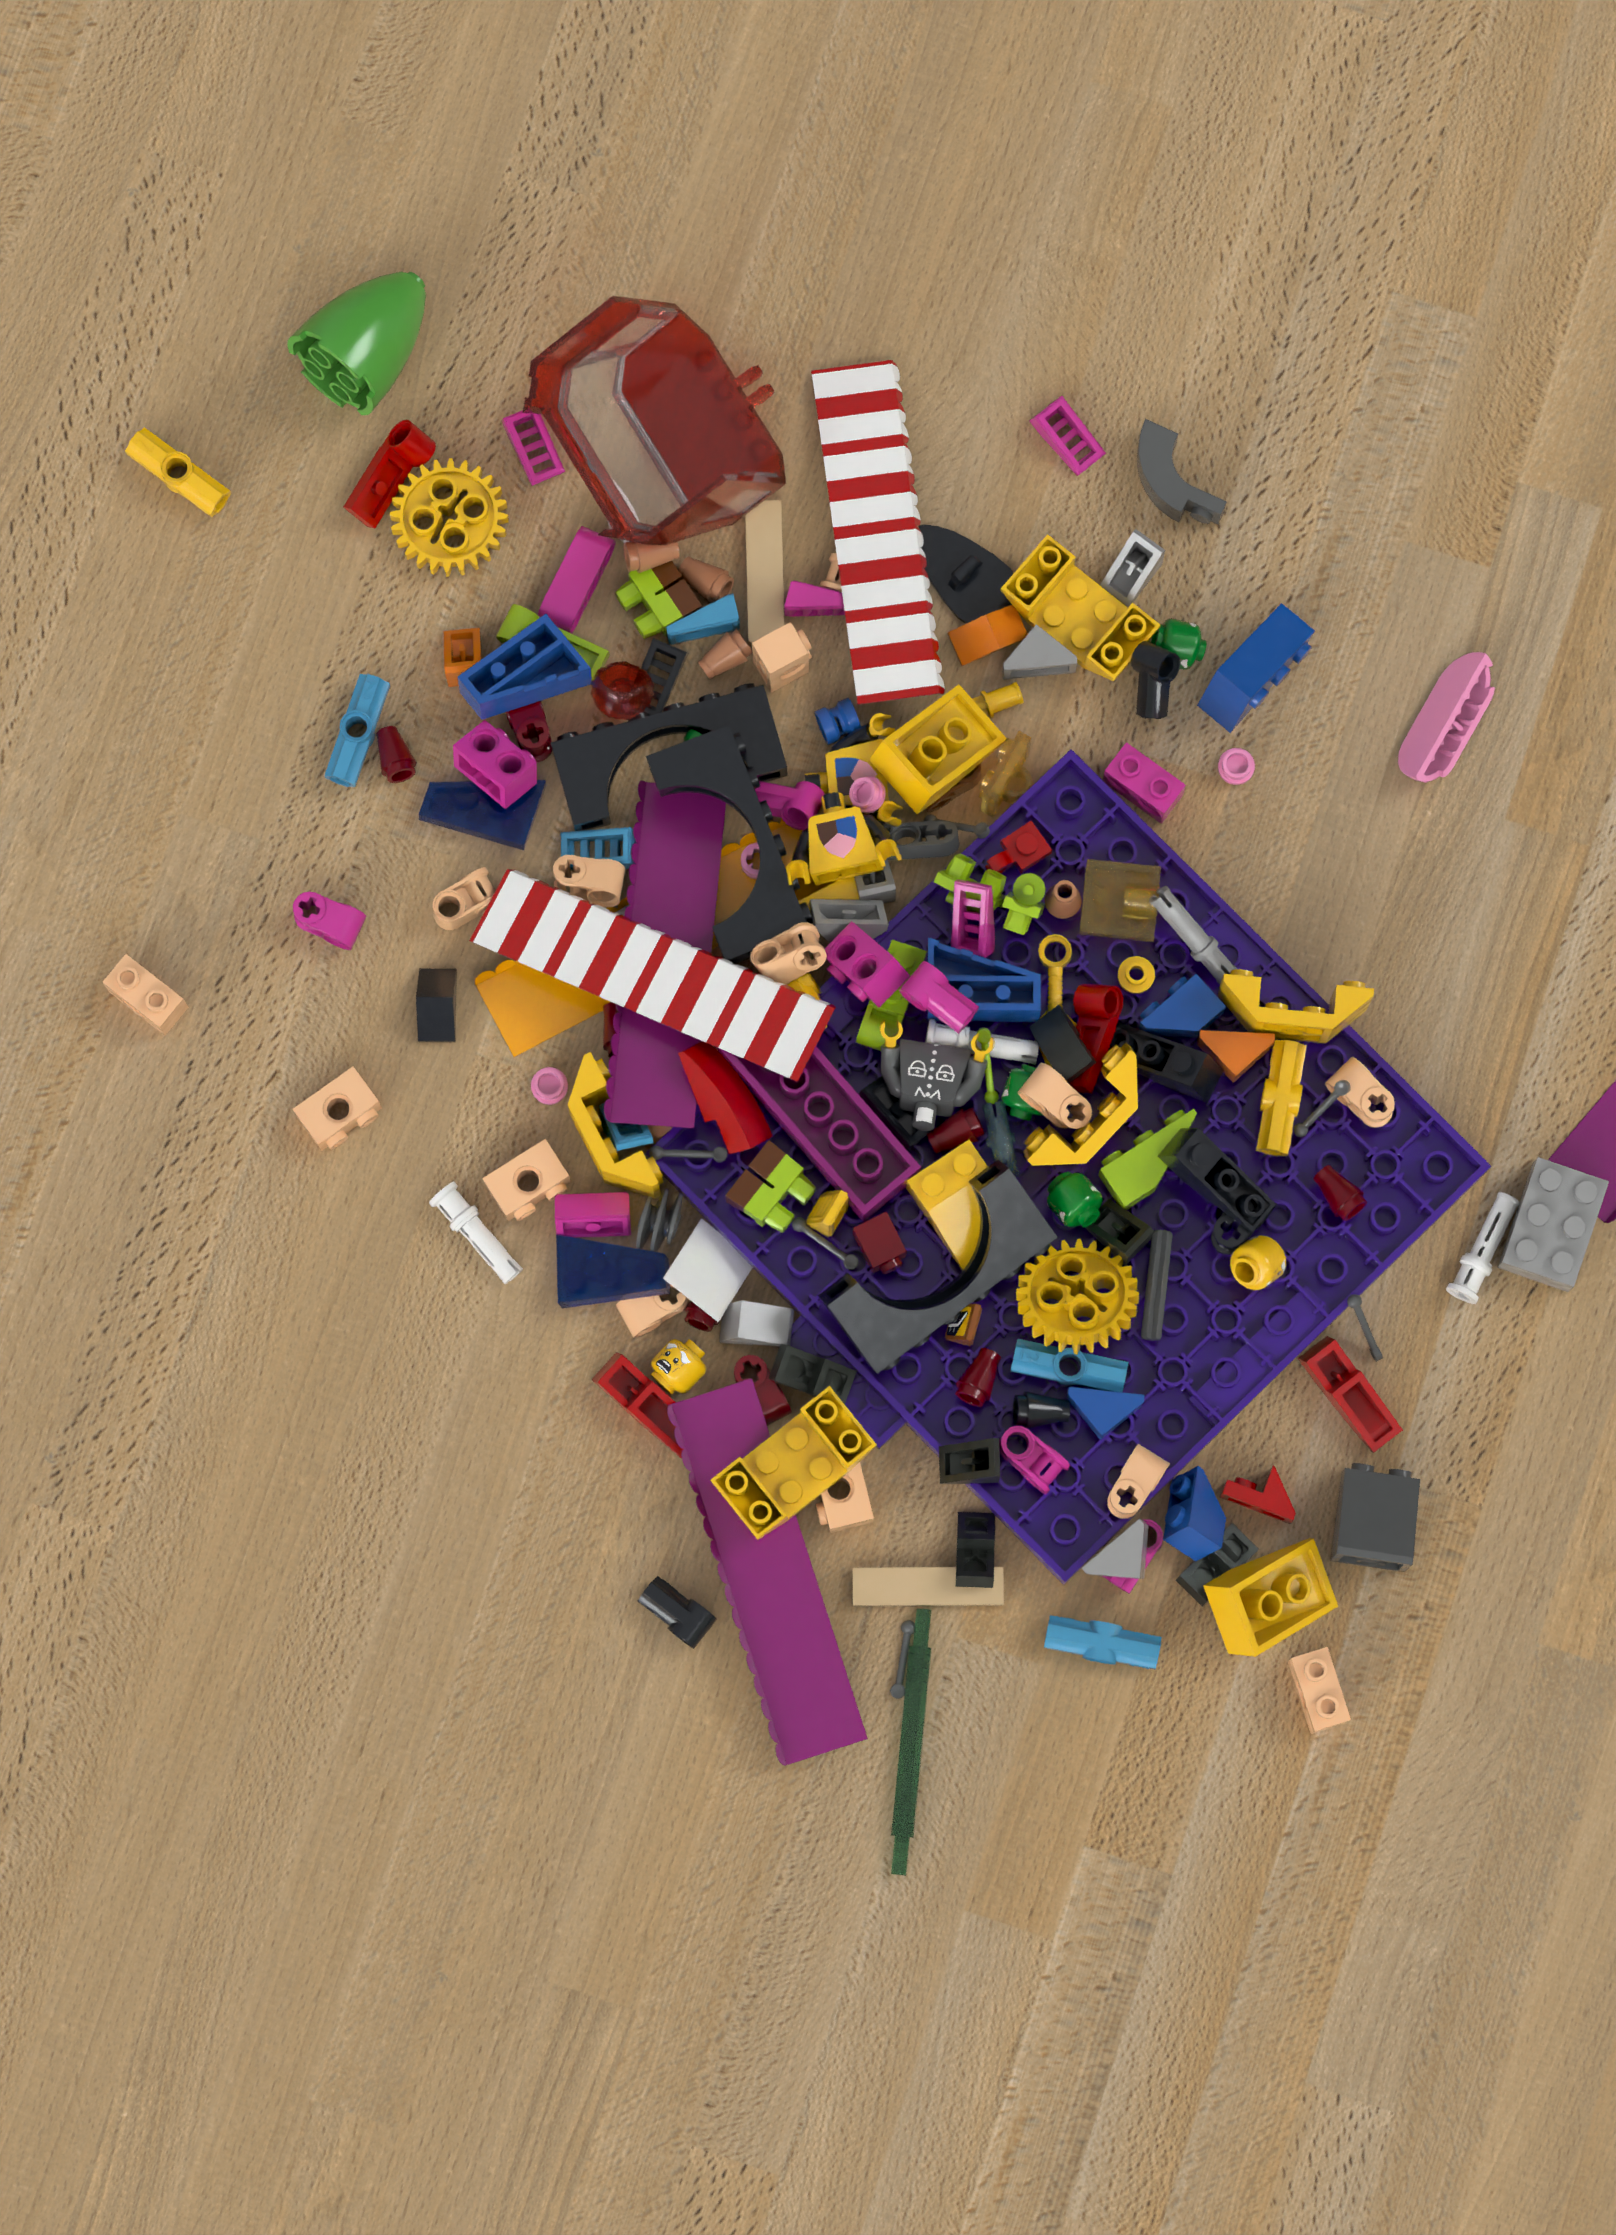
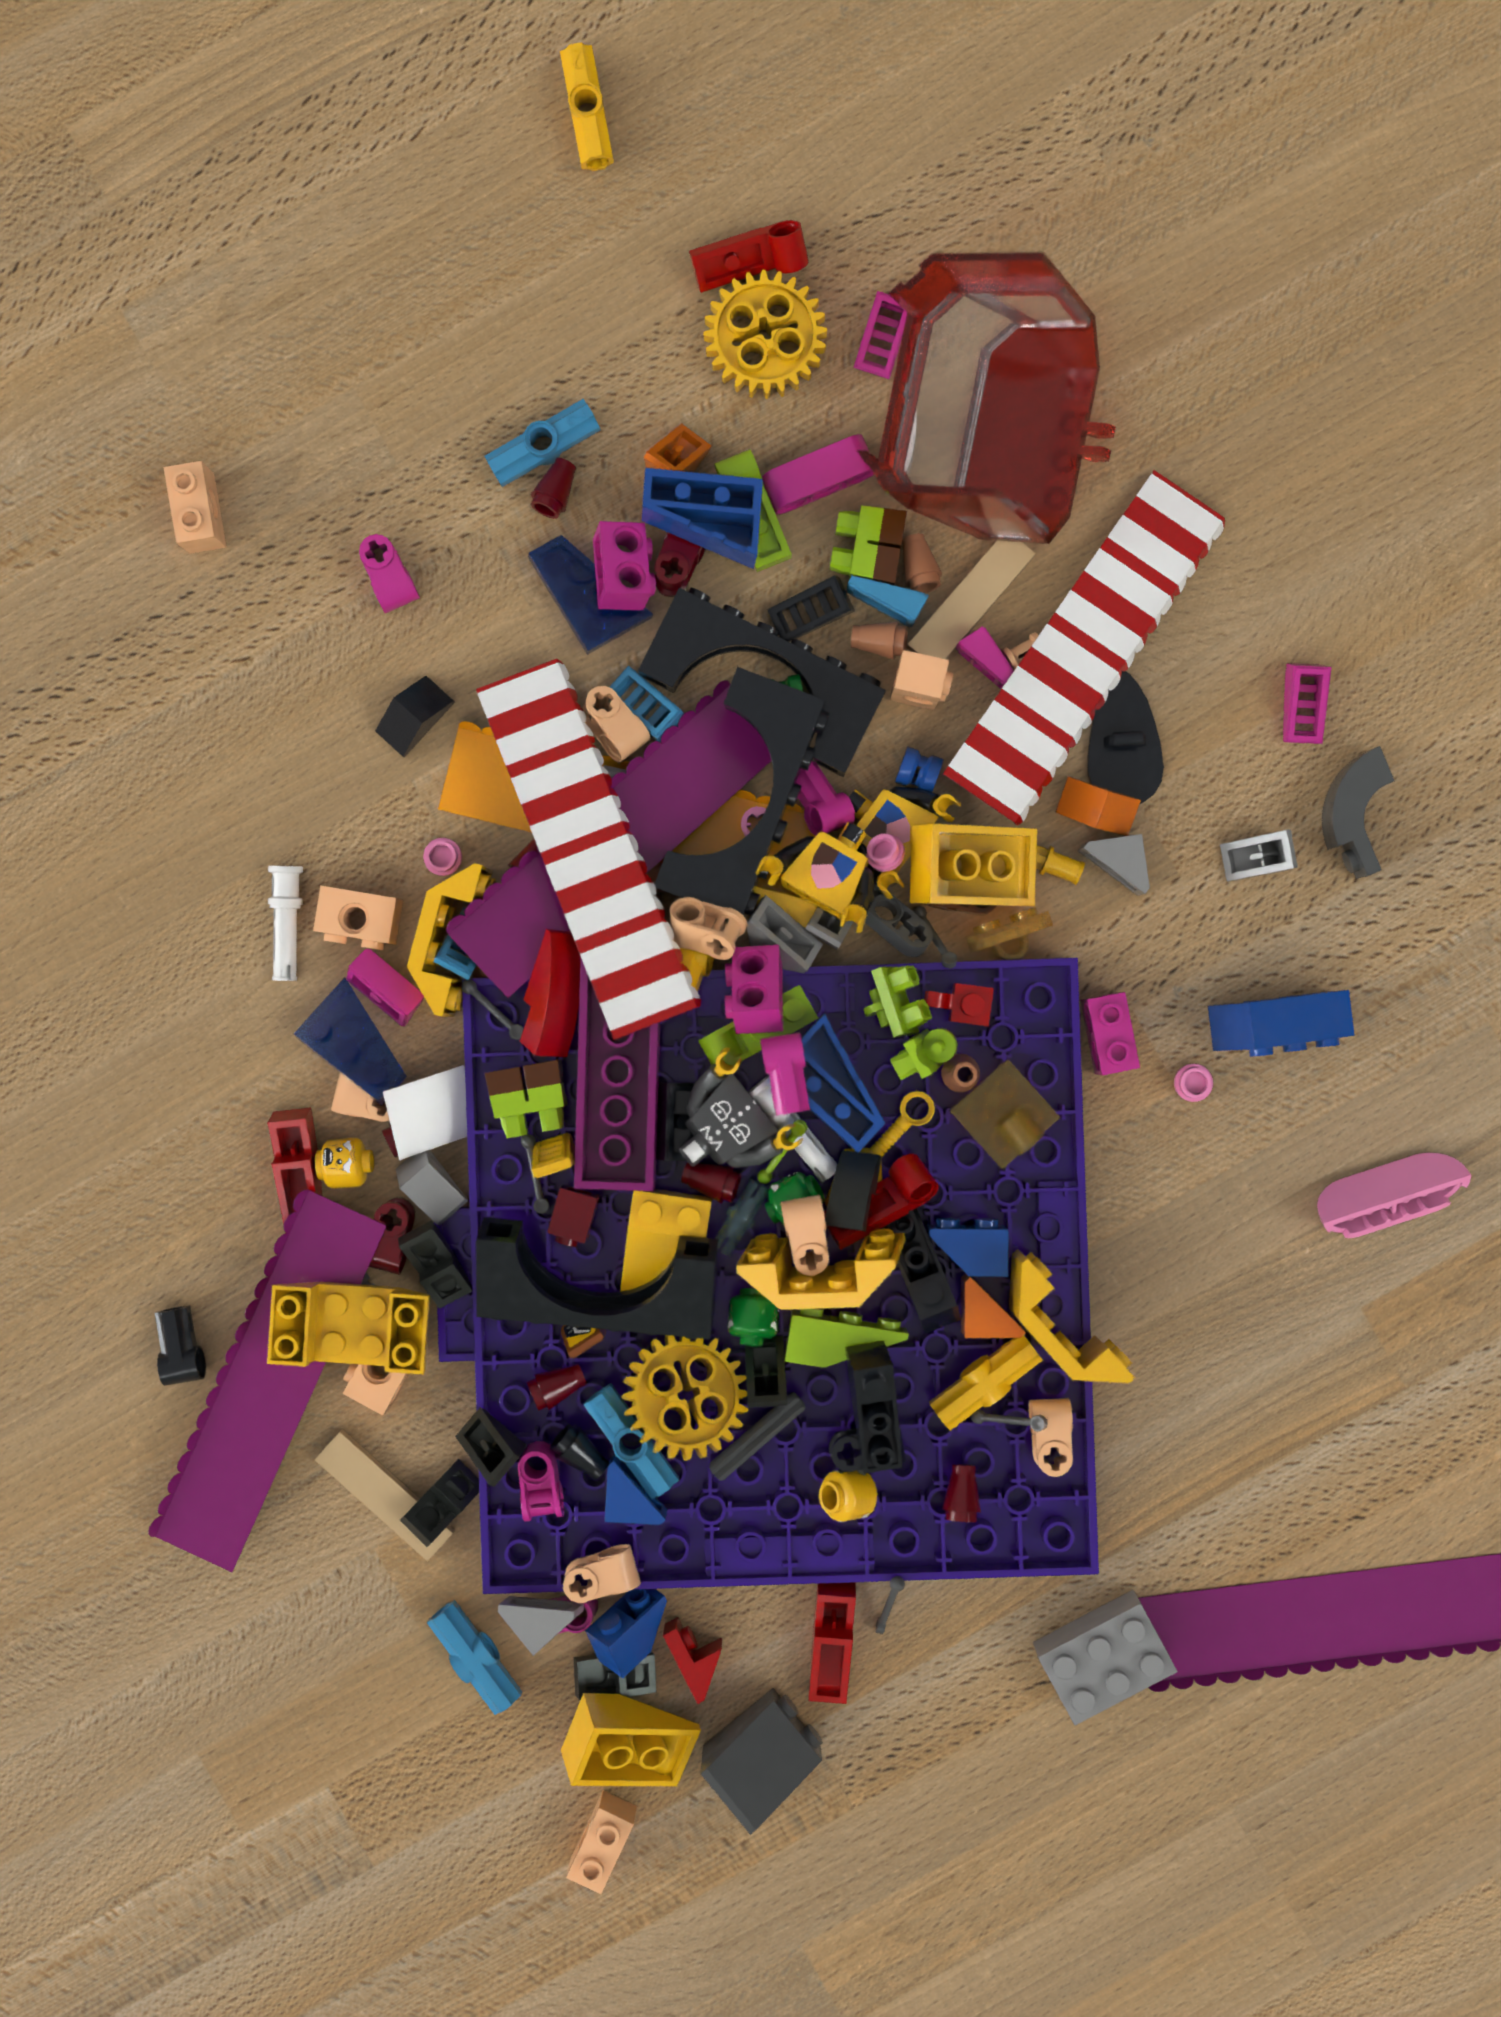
camera: 40 degrees right, 10 degrees up
bright green cylinder [287,271,426,415] -> none
light nougat brick [292,1066,382,1151] -> none
light nougat piece [433,867,496,930] -> none
clear red hair [590,661,654,720] -> none
nougat cone [623,537,680,573] -> none
dark grey piece [636,1188,683,1255] -> none
dark grey hinge [890,1620,916,1699] -> none
clear green axle [891,1608,932,1876] -> none
dark pink slope [951,879,995,958] -> none
yellow slope [1001,534,1161,681] -> none
yellow plate [1117,956,1155,994] -> none
black piece [1131,641,1180,719] -> none
light grey pin [1149,886,1237,984] -> none
green head [1151,618,1207,670] -> none
white pin [1446,1192,1519,1304] -> none

